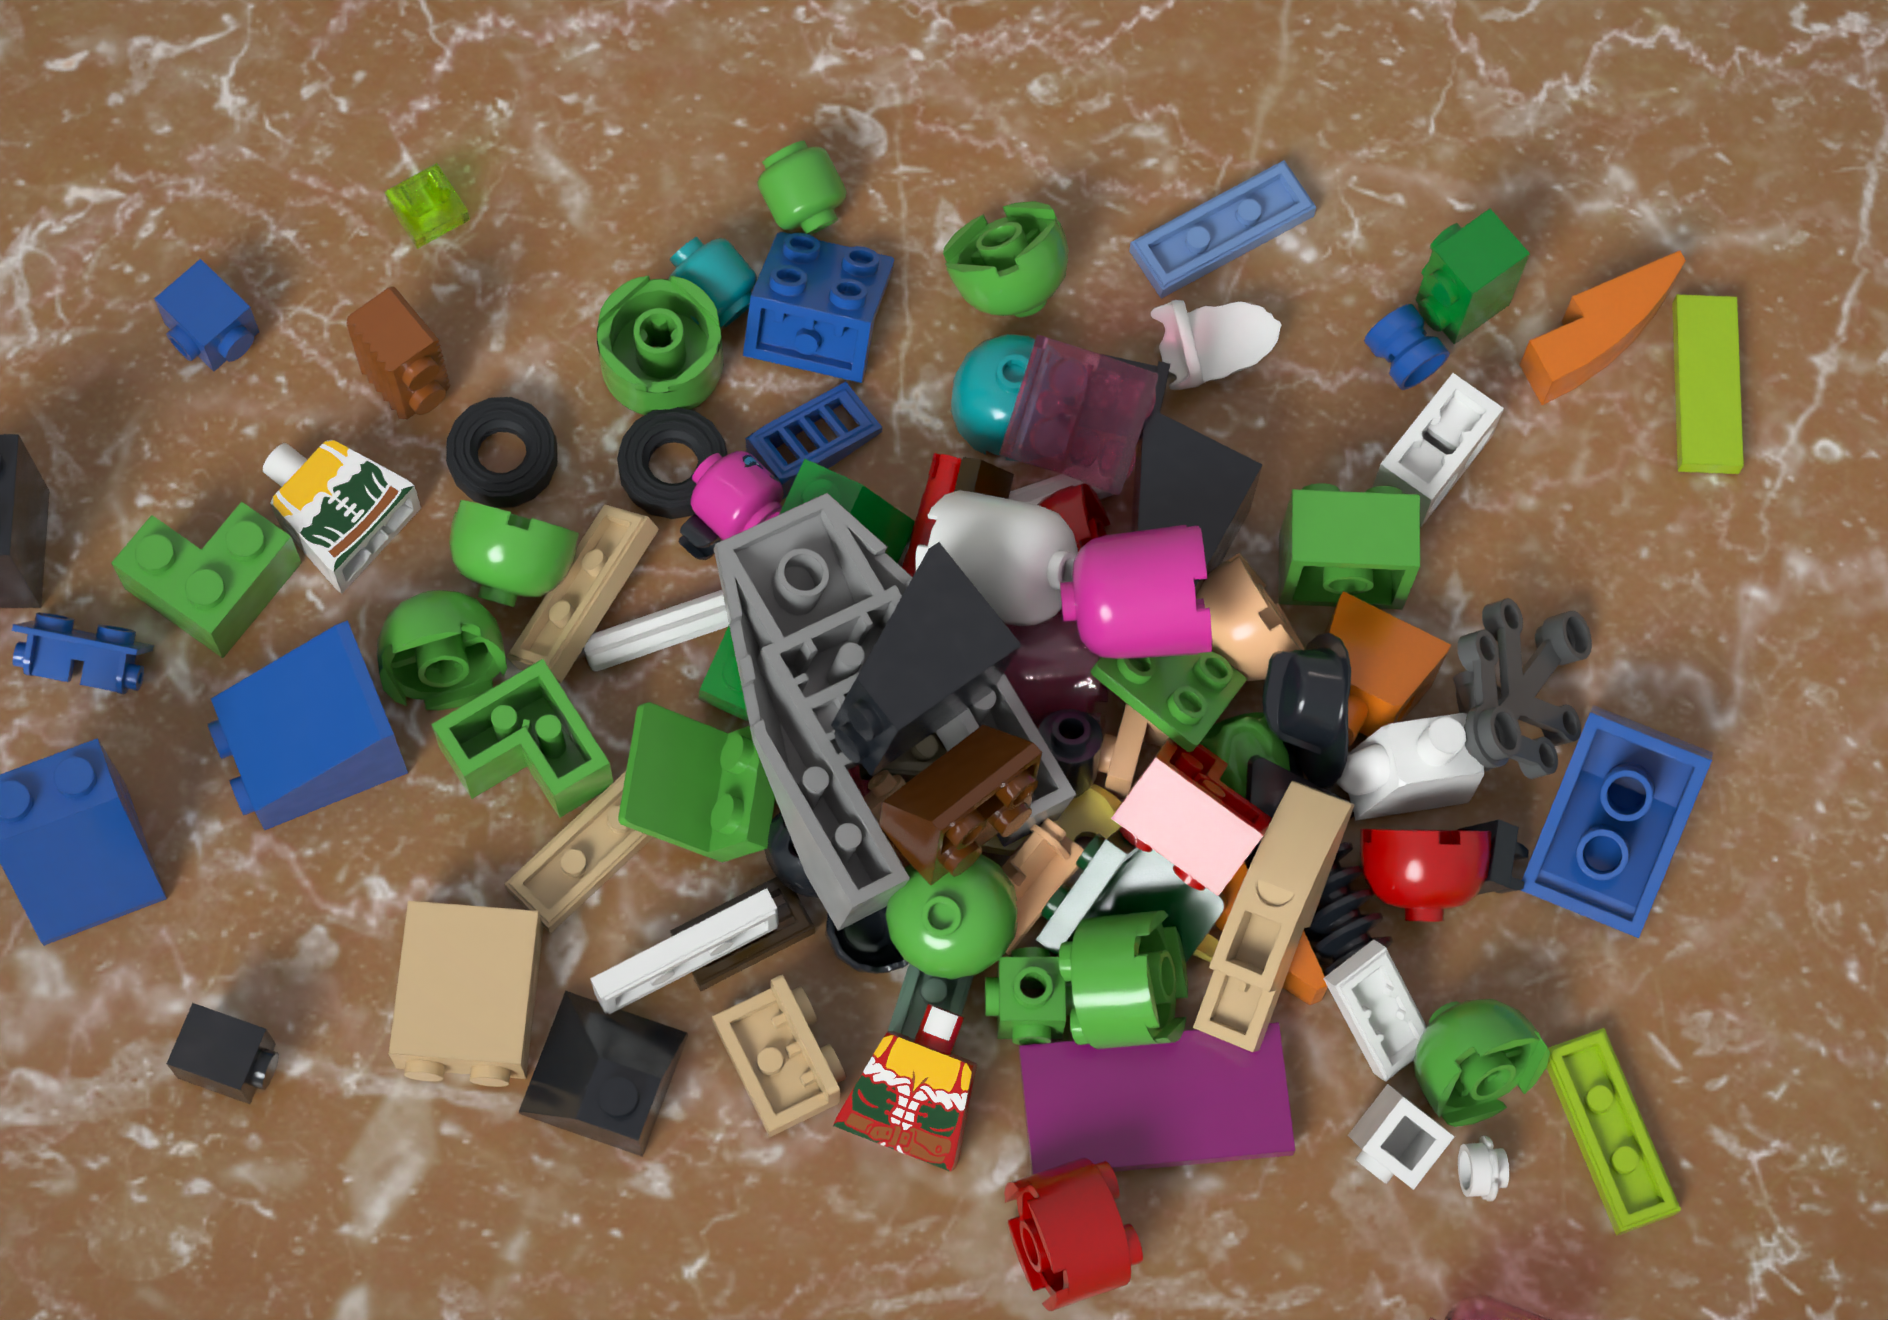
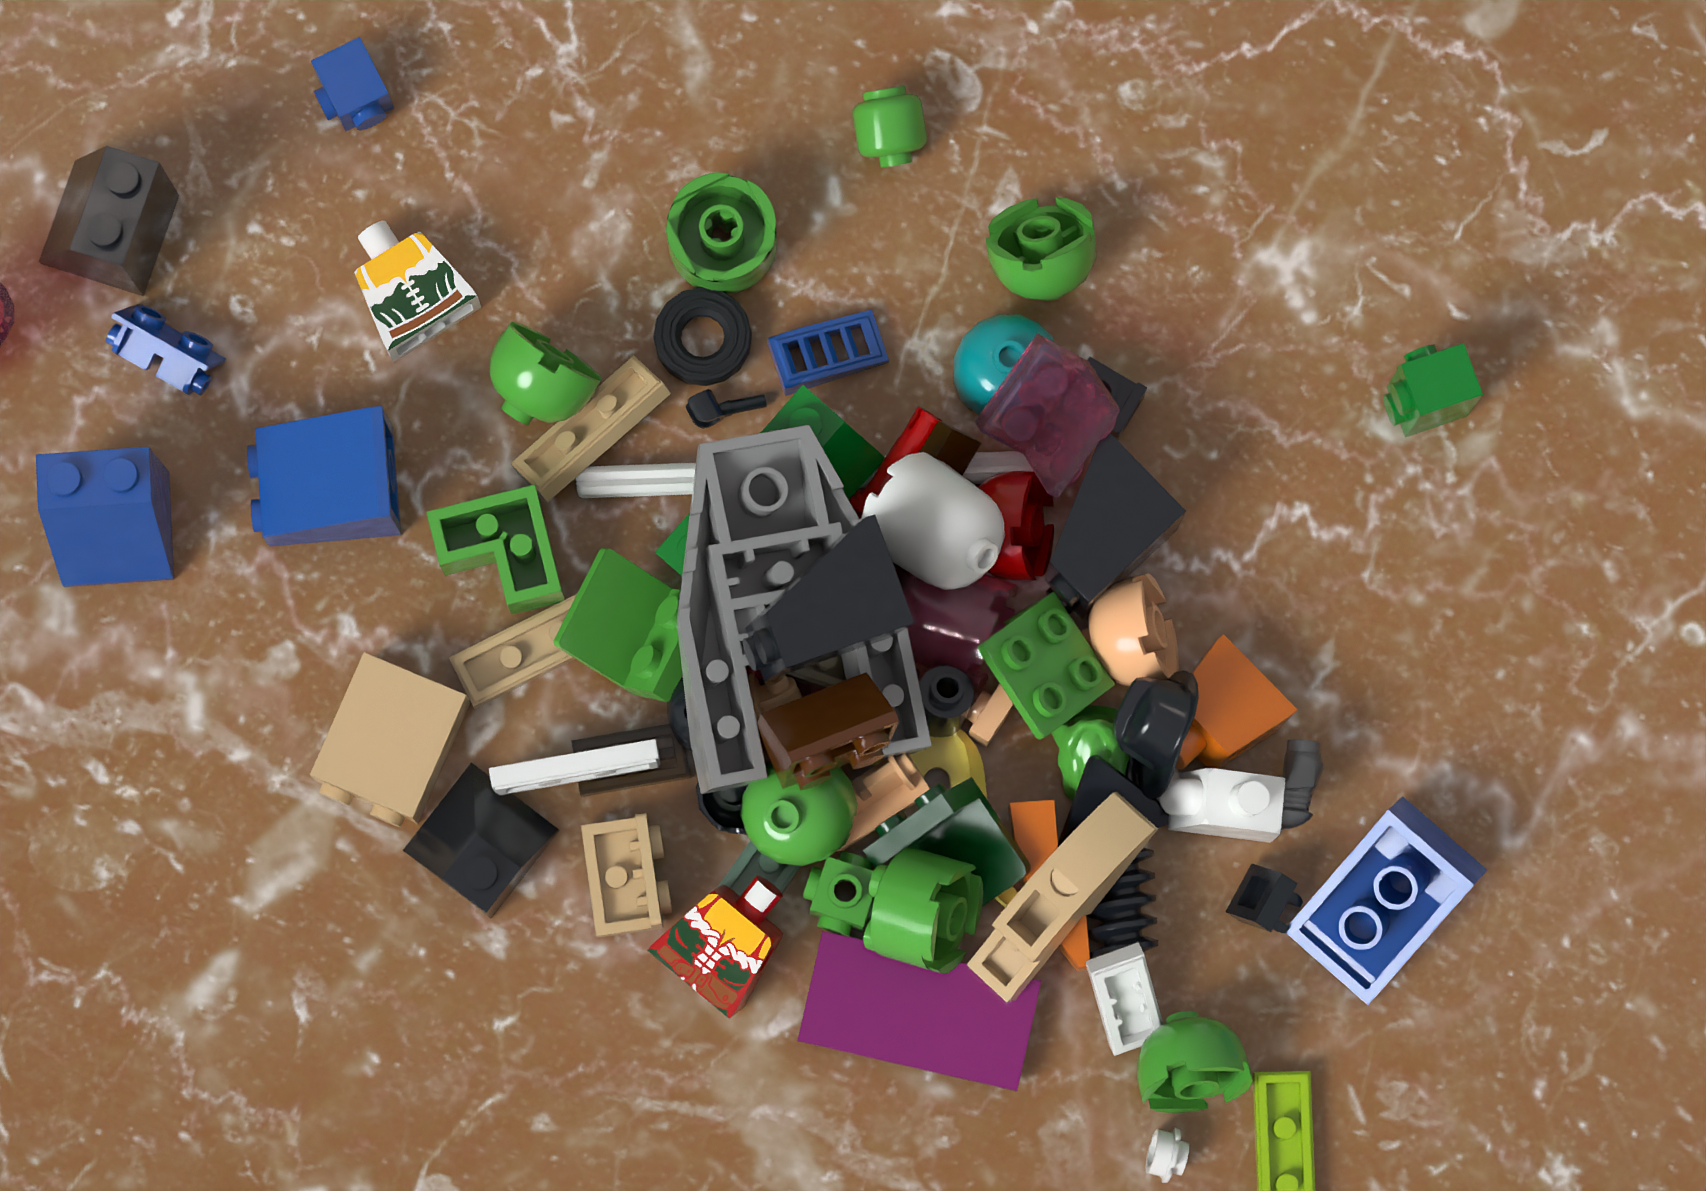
camera: 20 degrees right, 10 degrees up
bright green brick [111,502,302,658] -> none
black brick [166,1003,279,1104] -> none
dark orange brick [347,286,451,419] -> none
bright green cylinder [377,590,507,711] -> none
clear neon green tile [385,163,470,249] -> none
black tyre [446,397,558,508] -> none
teal head [668,237,757,330] -> none
dark pink head [690,451,784,540] -> none
blue bracket [743,232,894,383] -> none
red brick [1004,1157,1143,1311] -> none
dark pink cylinder [1060,525,1212,659] -> none
brick [1111,737,1272,896] -> none
medium blue tile [1129,160,1316,299] -> none
white piece [1151,300,1282,390] -> none
bright green brick [1278,483,1420,610] -> none
white brick [1347,1084,1454,1190] -> none
red cylinder [1360,829,1491,922] -> none
blue wheel [1364,304,1450,390] -> none
white brick [1373,373,1504,527] -> none
dark grey plant [1457,598,1592,779] -> none
orange slope [1519,250,1686,405] -> none
lime tile [1672,294,1744,474] -> none

